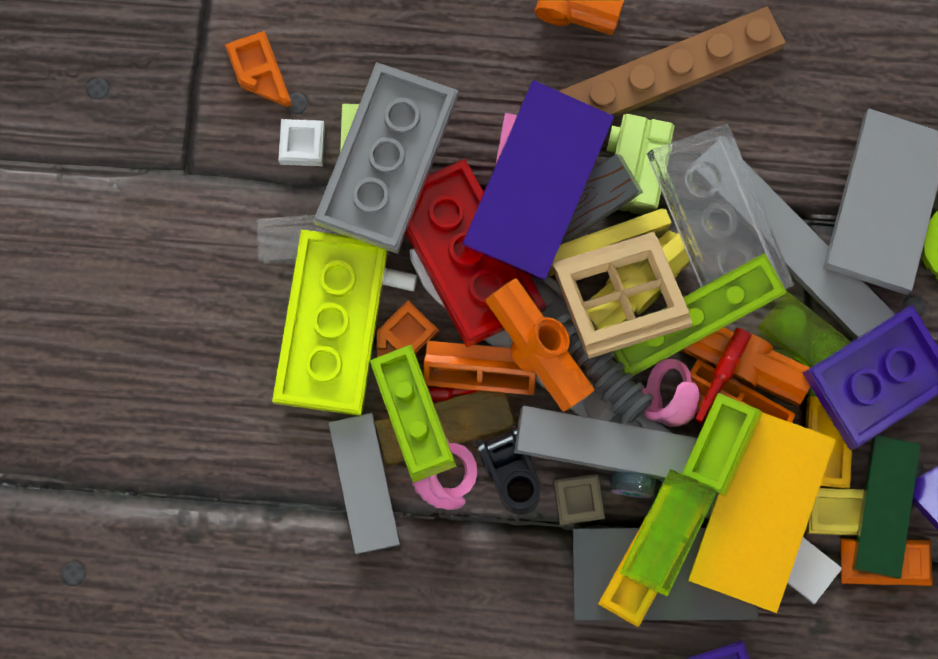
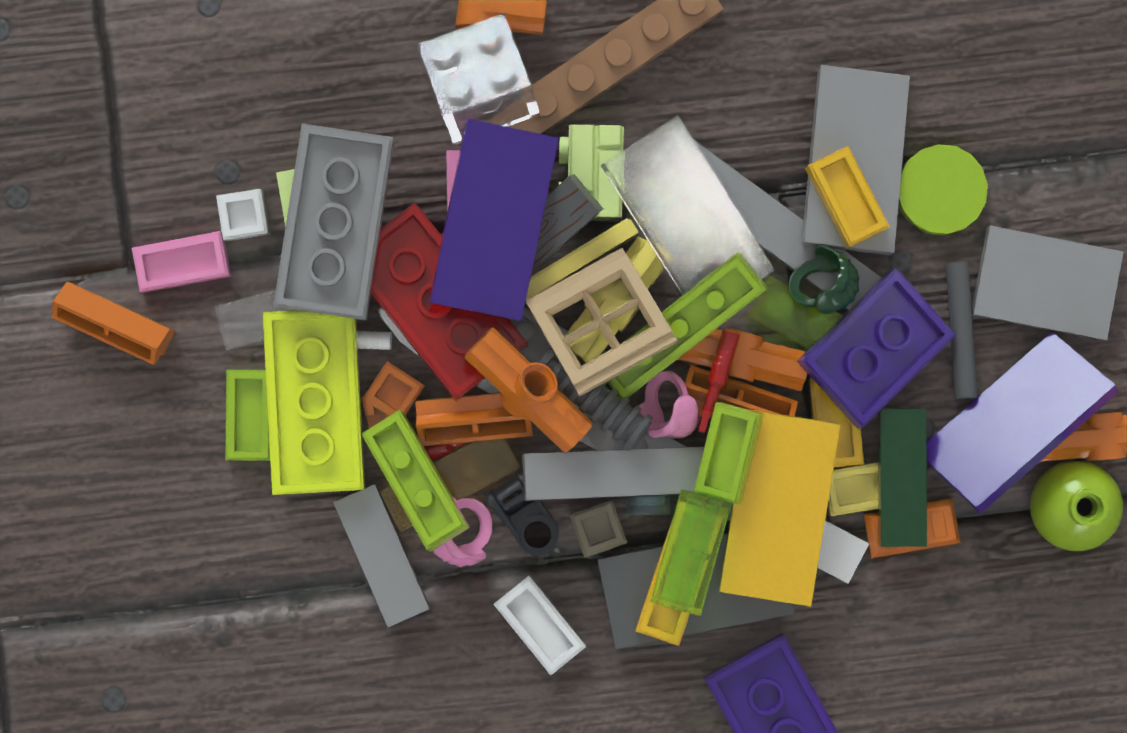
camera: 15 degrees left, 10 degrees up
orange tile [225,31,292,107] -> none
none -> orange piece [51,281,176,365]
none -> bright pink tile [132,231,231,293]
none -> lime tile [225,370,270,461]
none -> clear brick [418,13,540,145]
none -> white tile [494,575,586,675]
none -> dark green piece [788,245,860,314]
none -> yellow tile [805,146,890,249]

